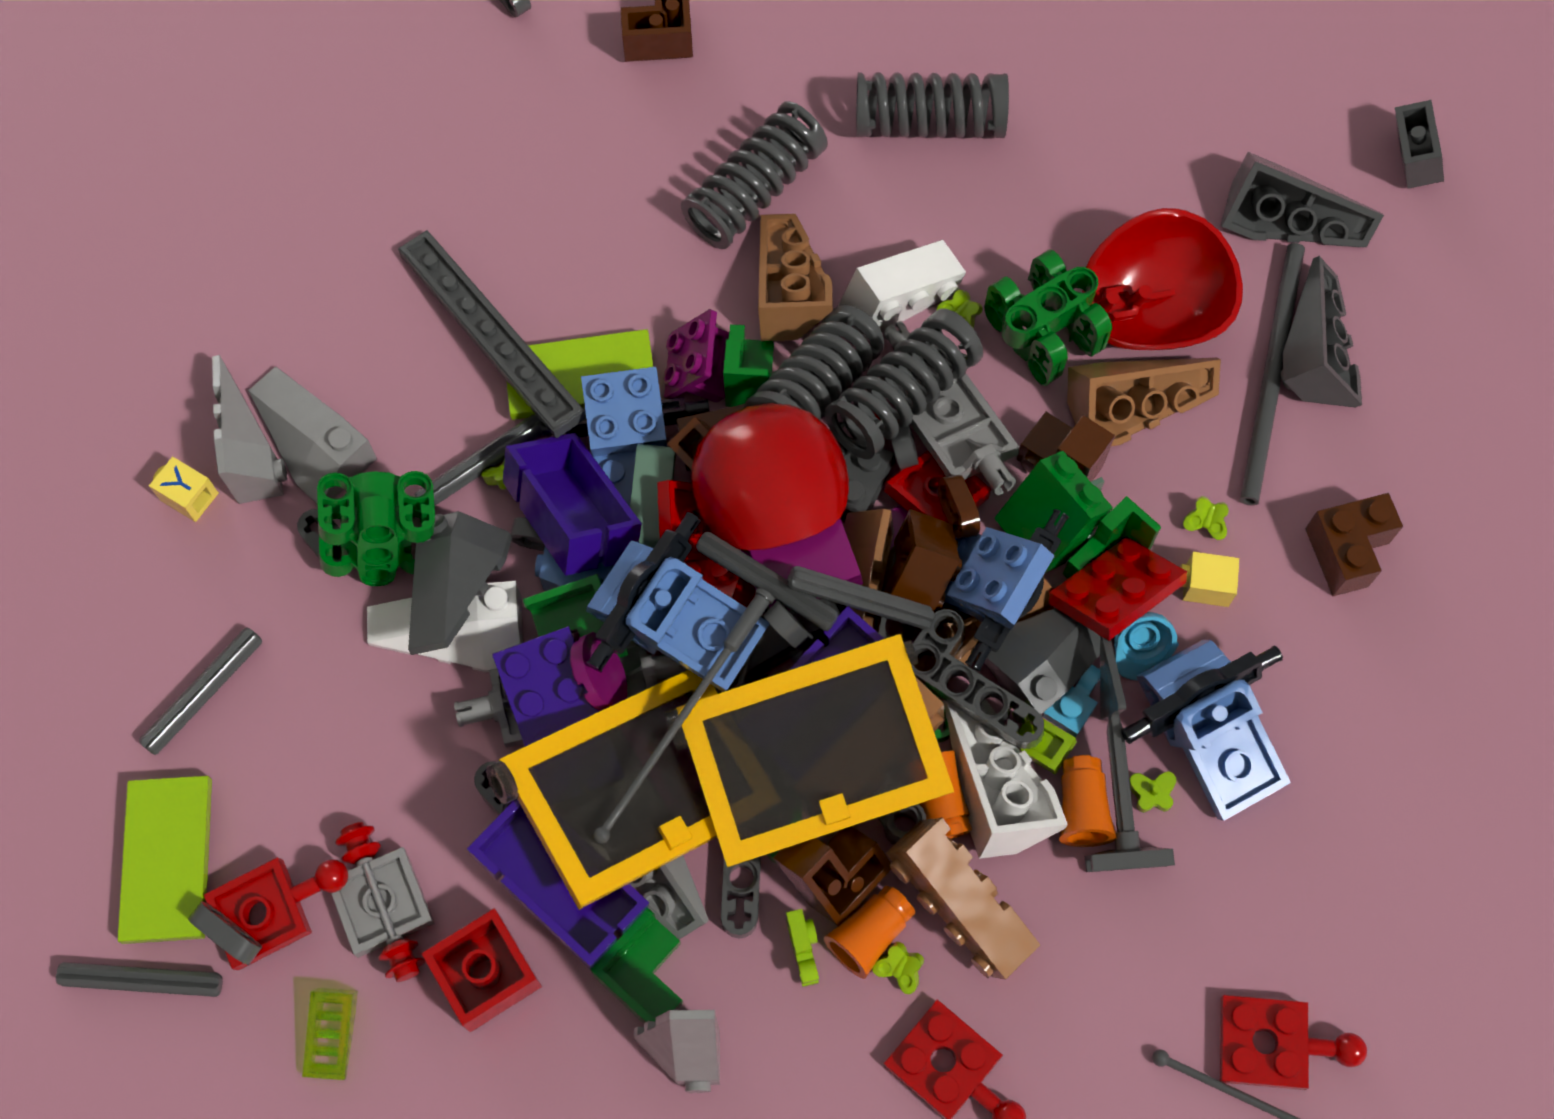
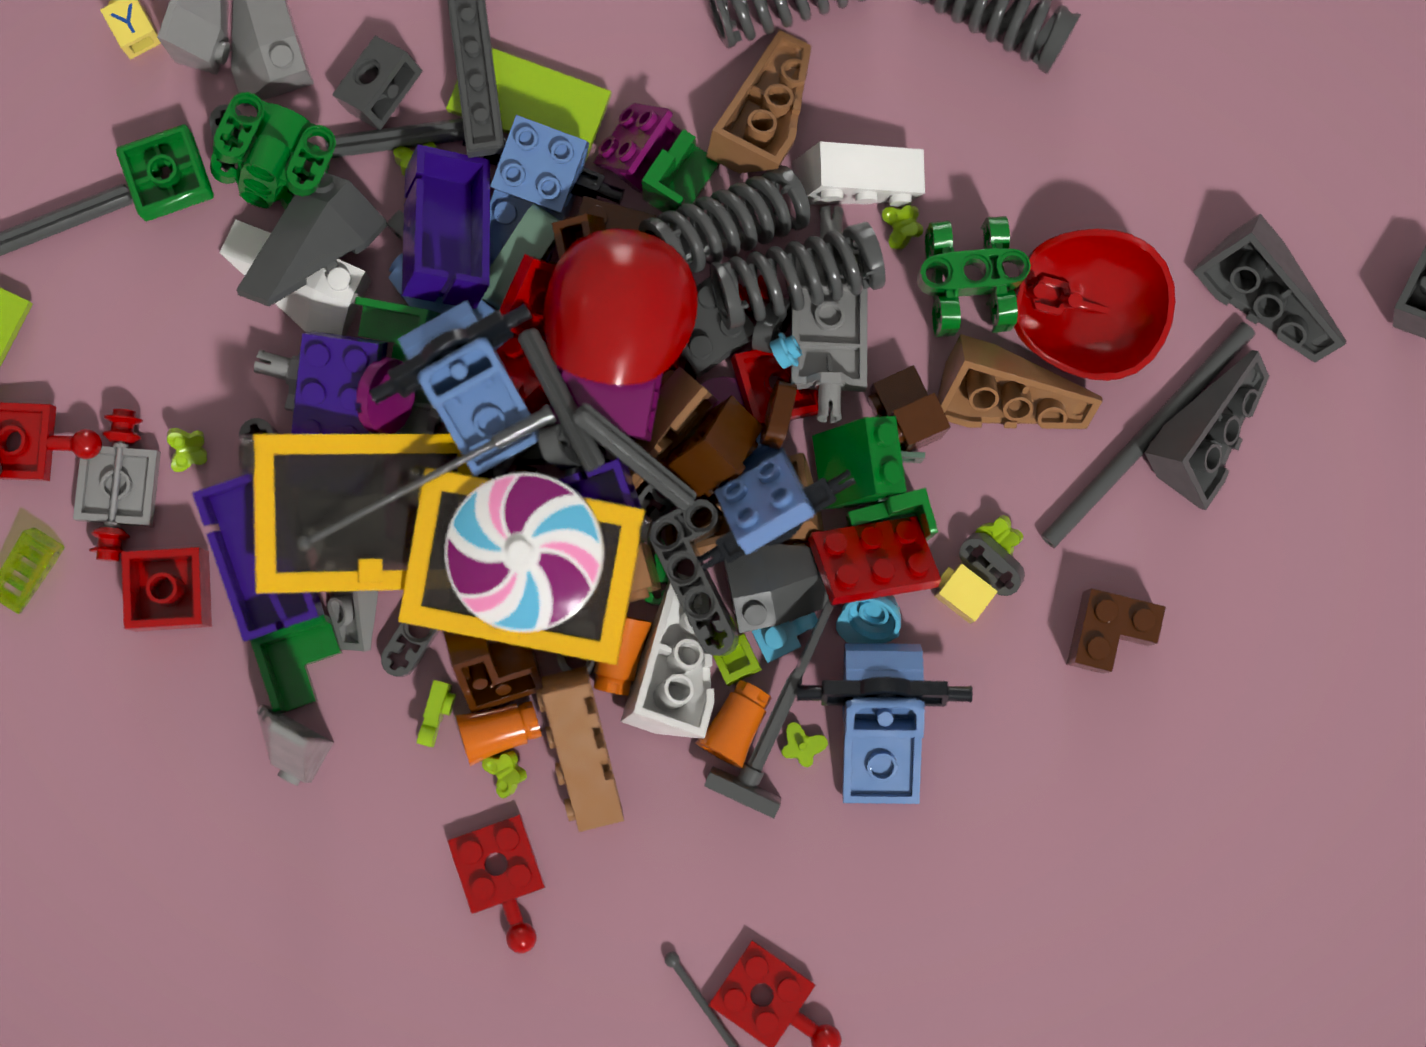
camera: 20 degrees right, 15 degrees up
none -> green brick [116,124,214,222]
none -> lime piece [167,428,207,472]
none -> dark grey brick [332,35,423,130]
none -> dish [445,473,605,632]
none -> medium azure plate [770,332,803,369]
none -> dark grey beam [959,532,1025,596]

